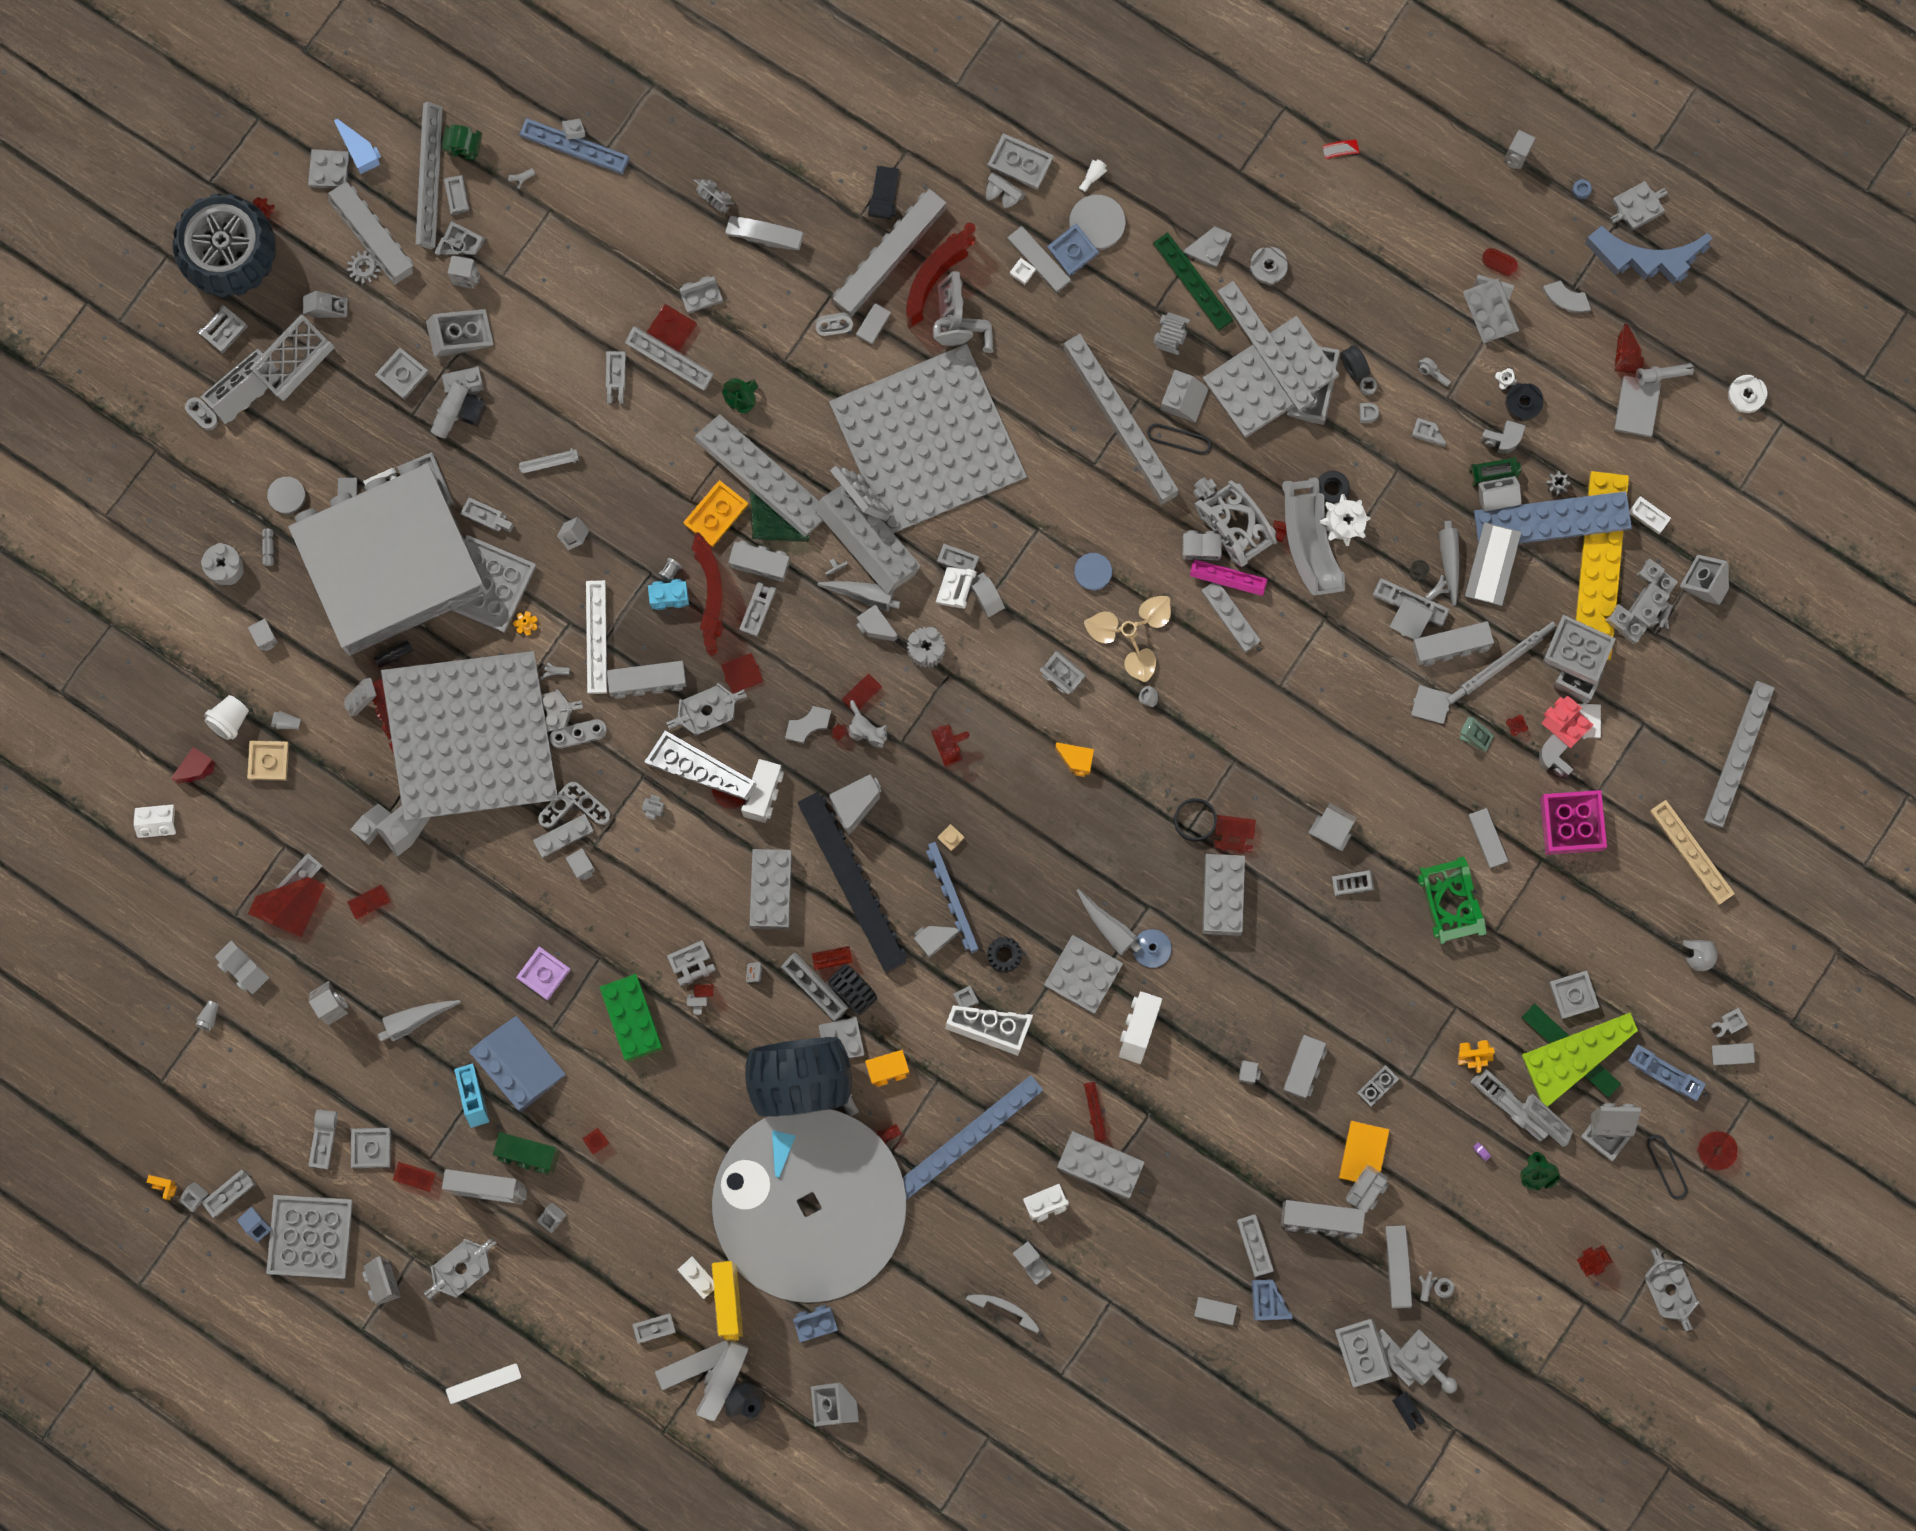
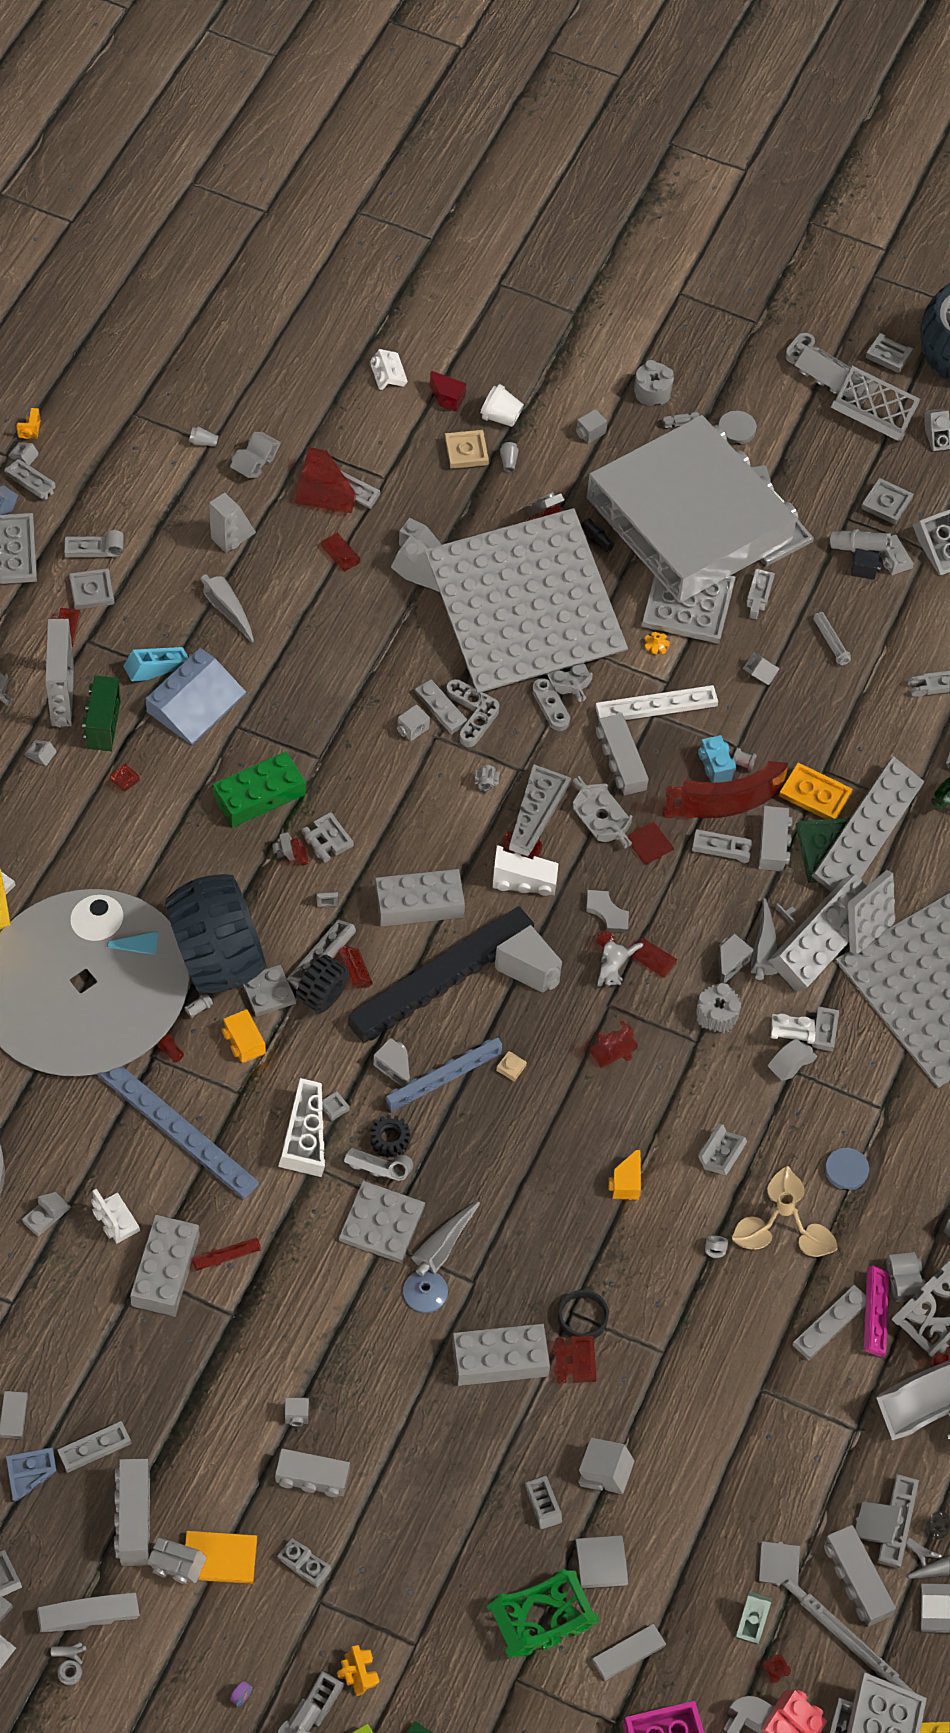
camera: 75 degrees right, 20 degrees down
lavender tile [516,947,571,1001] -> none
light grey bar [540,662,569,680] -> none
white wedge [1119,991,1162,1065] -> none
none -> light grey plate [344,1148,413,1181]
none -> light grey slope [576,1536,628,1588]

